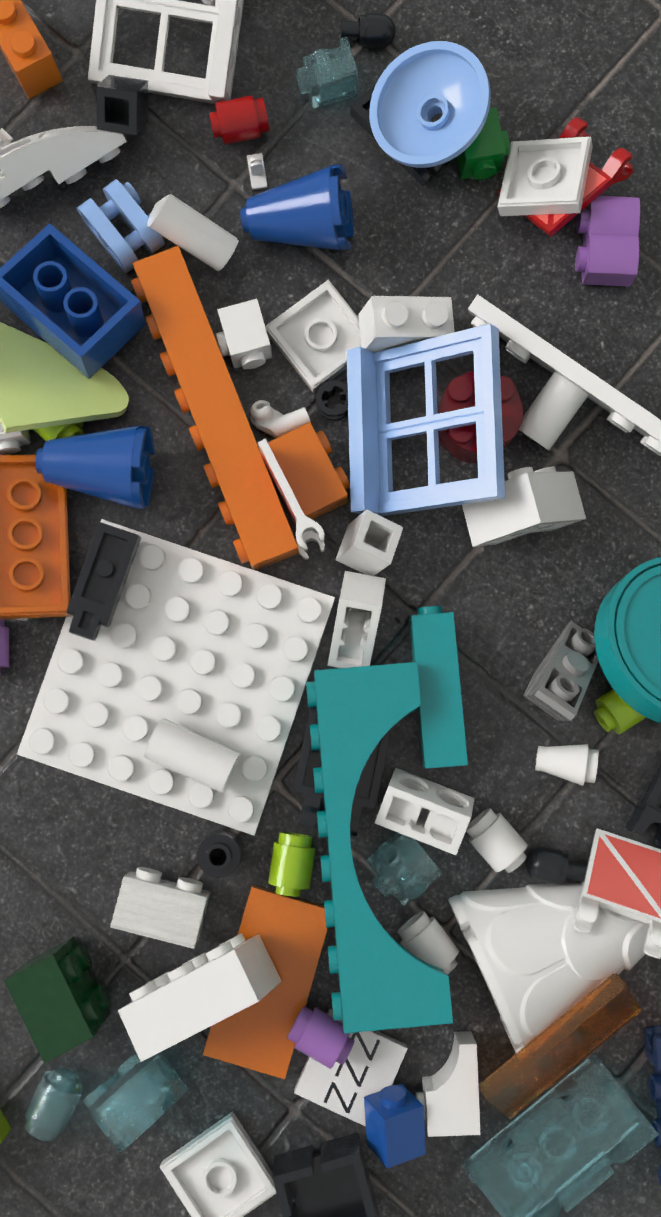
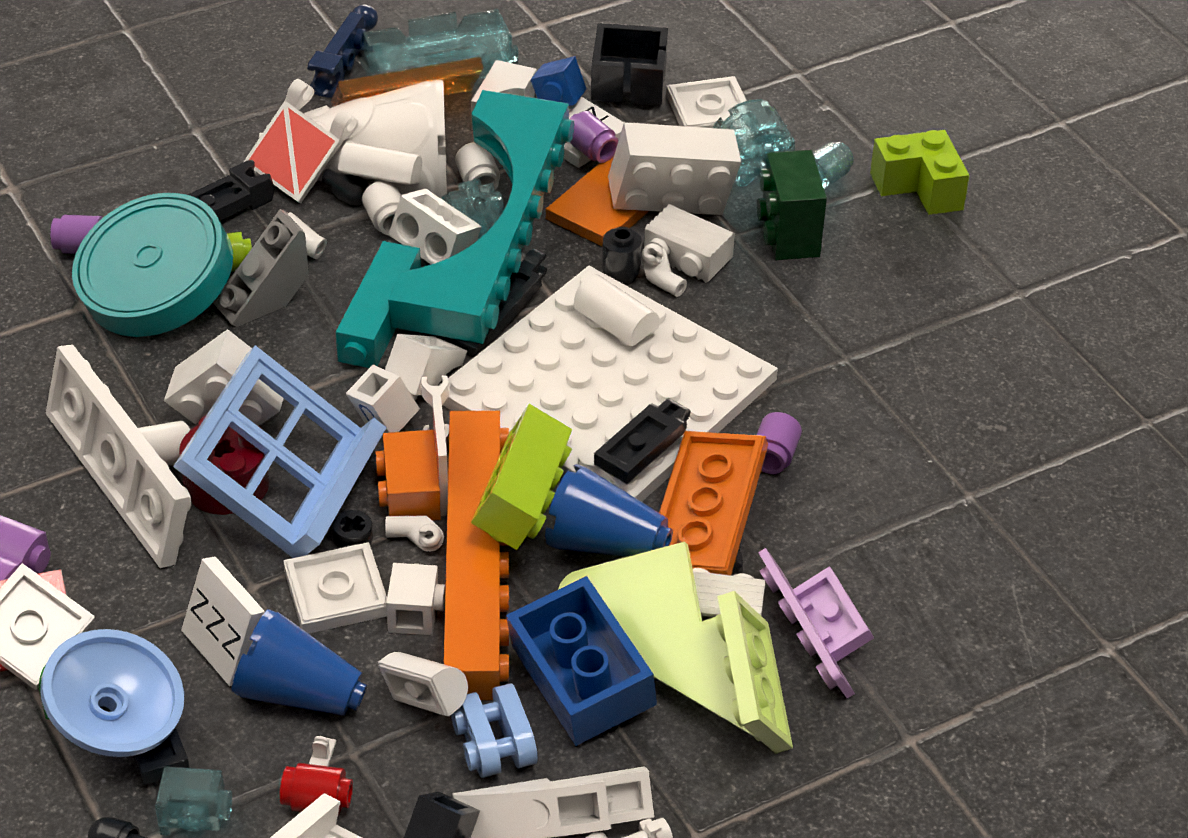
camera: 160 degrees left, 40 degrees down
lime brick [268,832,316,897] -> none
white brick [358,296,455,353] -> none
none -> white tile [181,557,265,686]
none -> white brick [338,142,422,185]
none -> lime brick [471,403,572,550]
none -> white arm [642,243,687,297]

